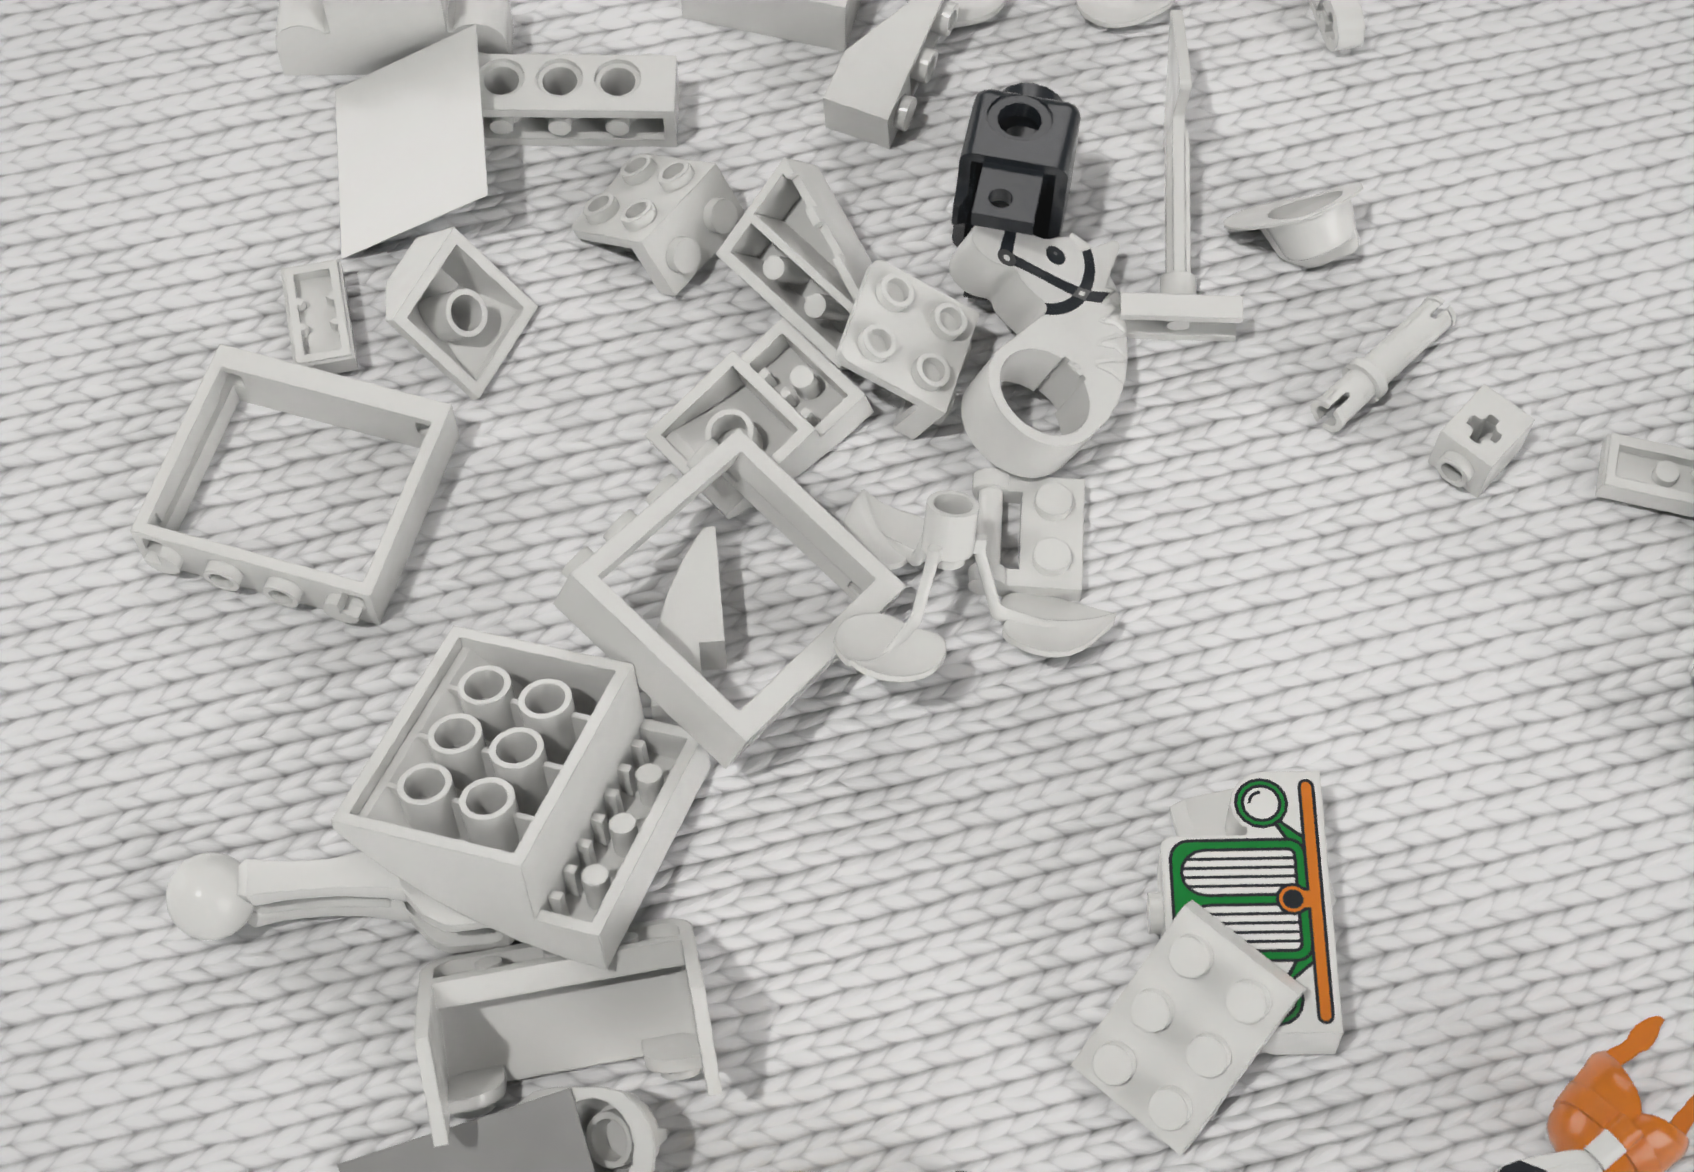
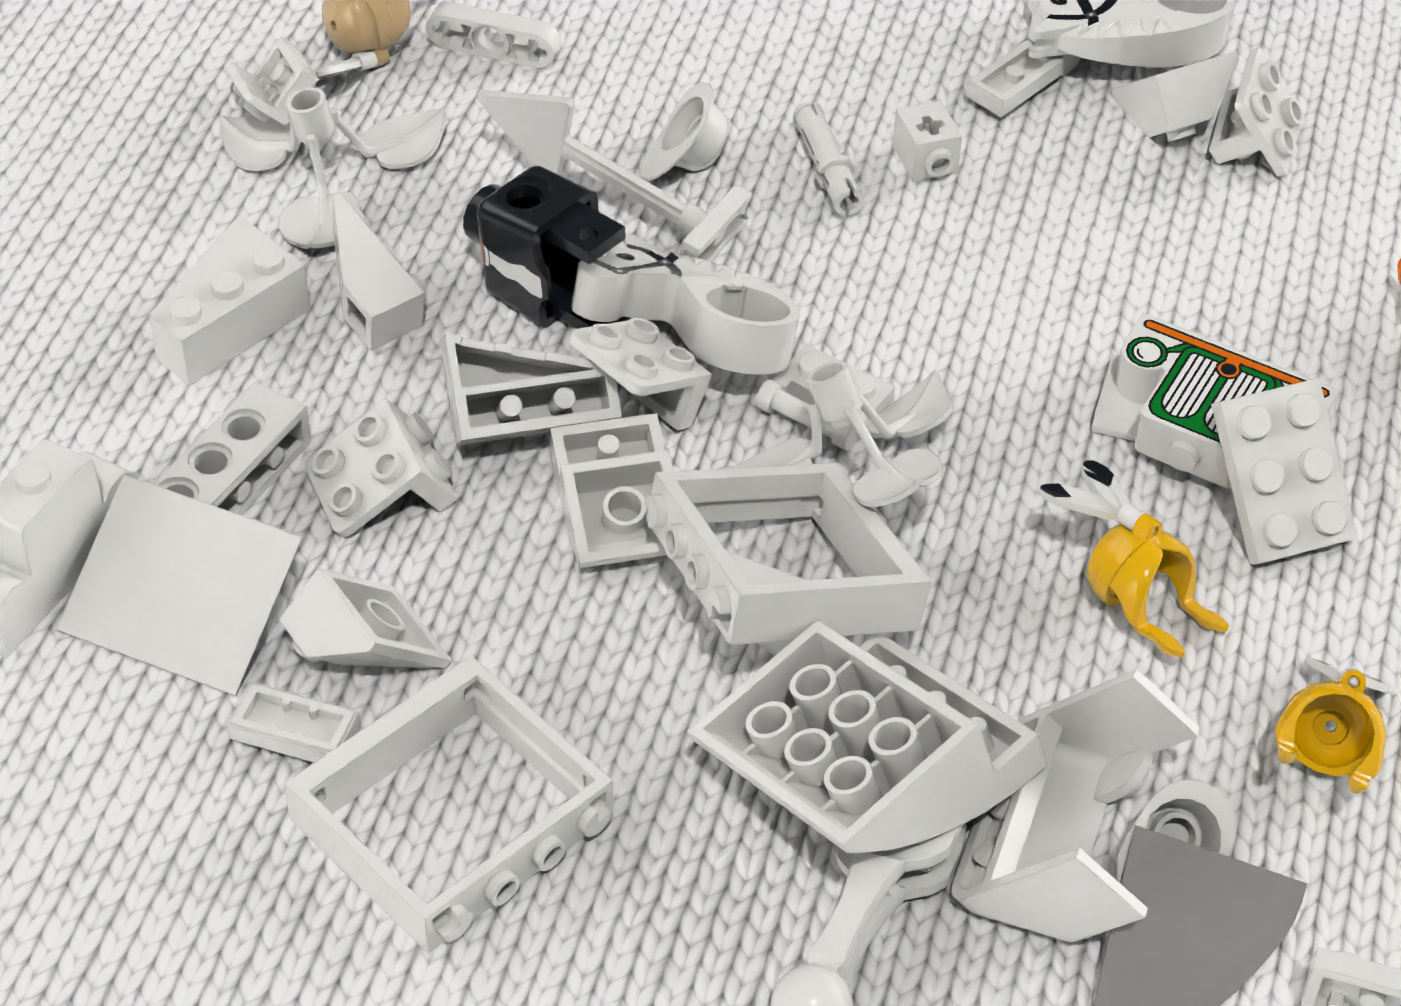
camera: 60 degrees left, 15 degrees down
none -> yellow hair [1039,460,1229,658]

